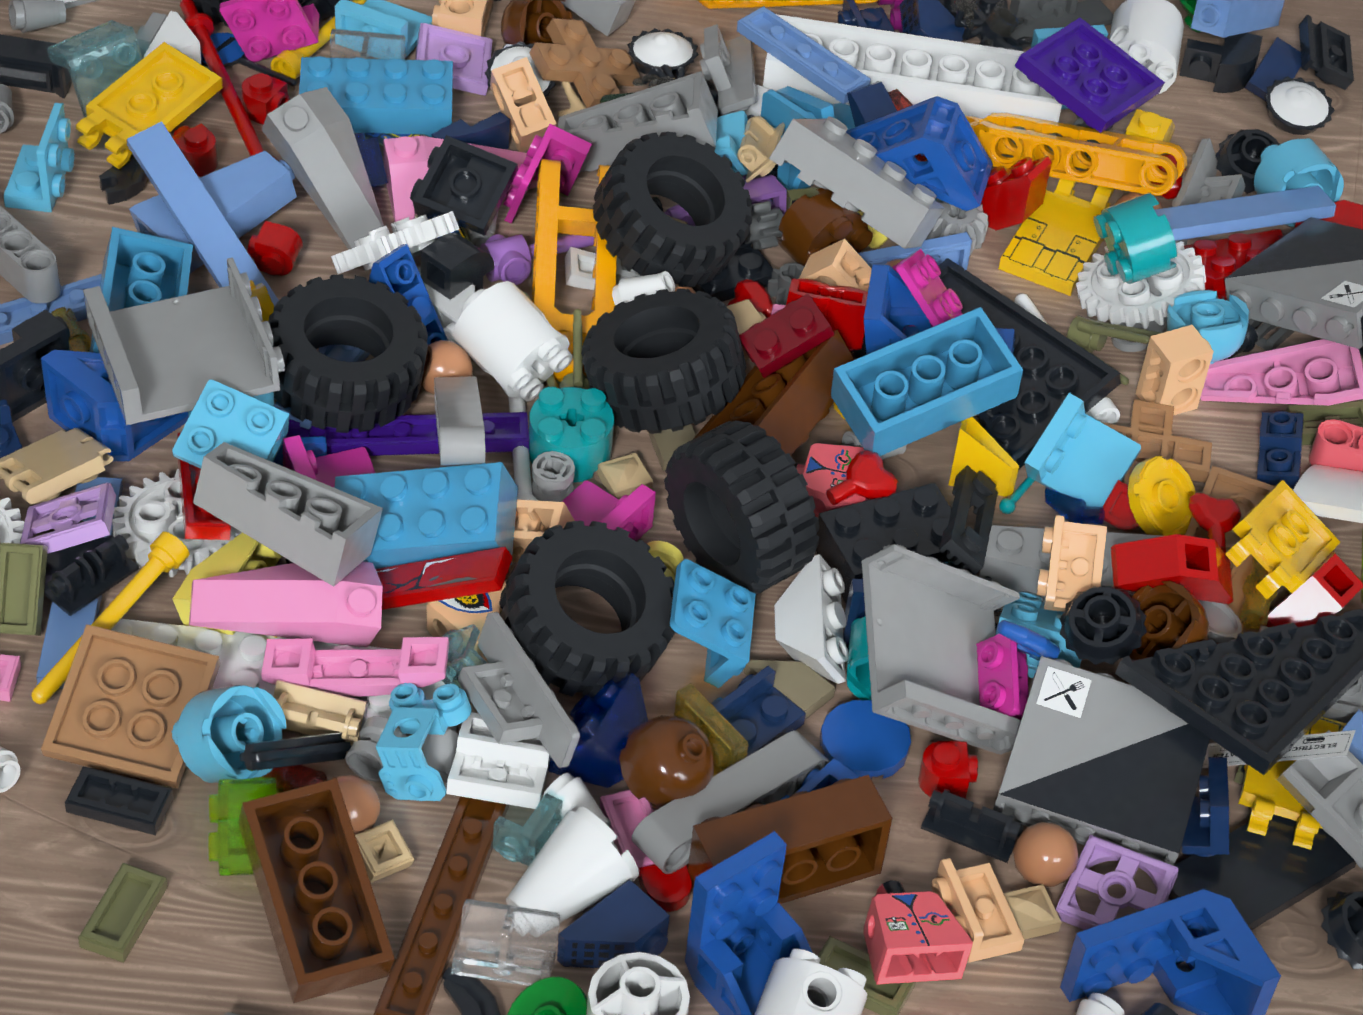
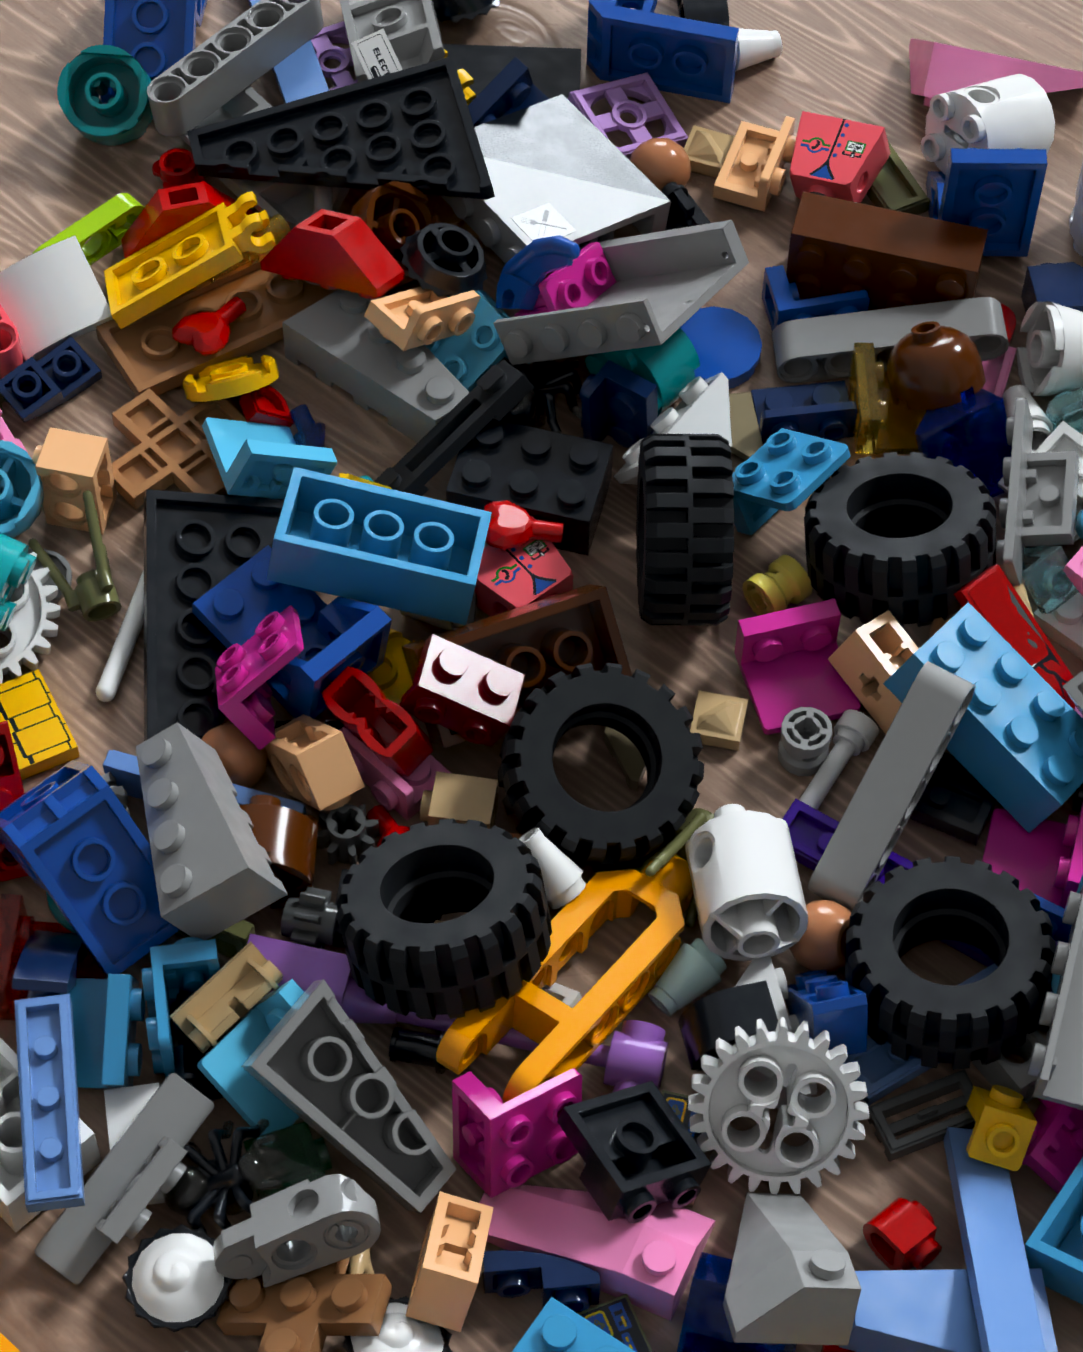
camera: 140 degrees left, 10 degrees up
teal brick [529,387,614,483] -> none
none -> light grey piece [213,1174,381,1288]

